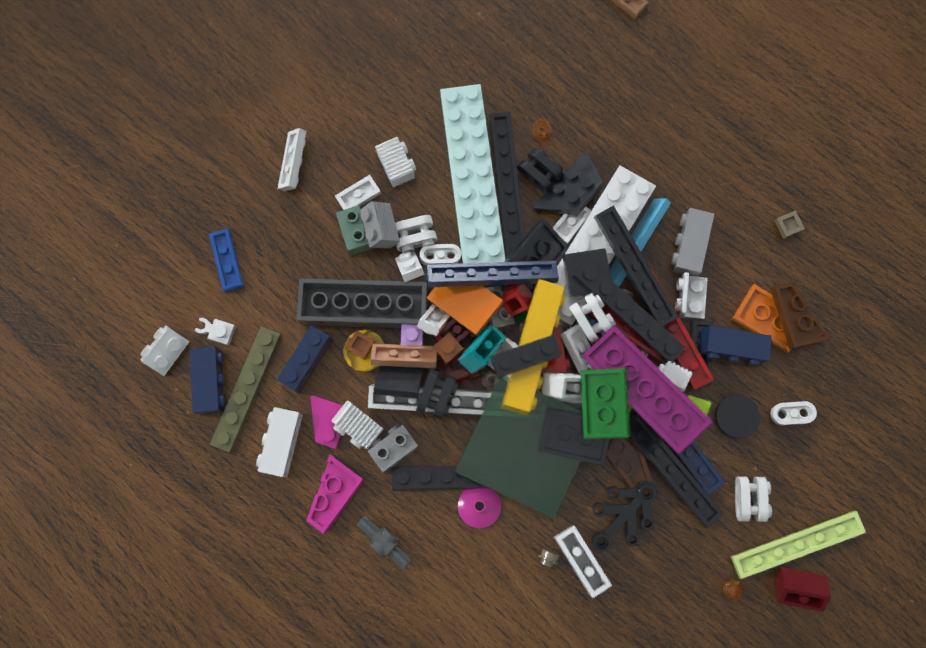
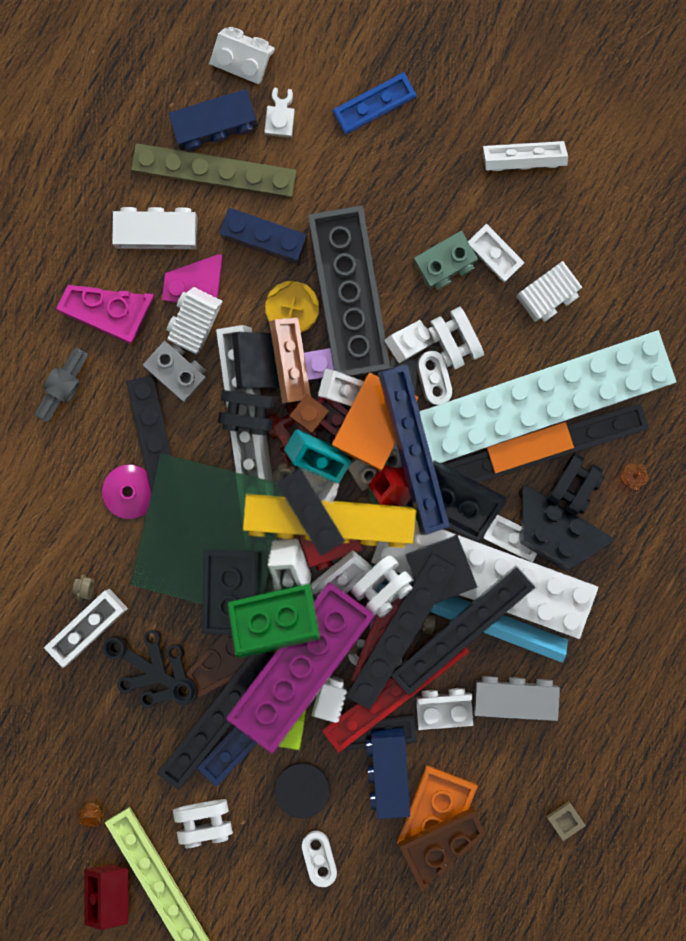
camera: 75 degrees right, 10 degrees up
dark orange plate [345,330,376,360] -> none
light grey brick [360,201,400,249] -> none
none -> orange tile [486,422,574,474]

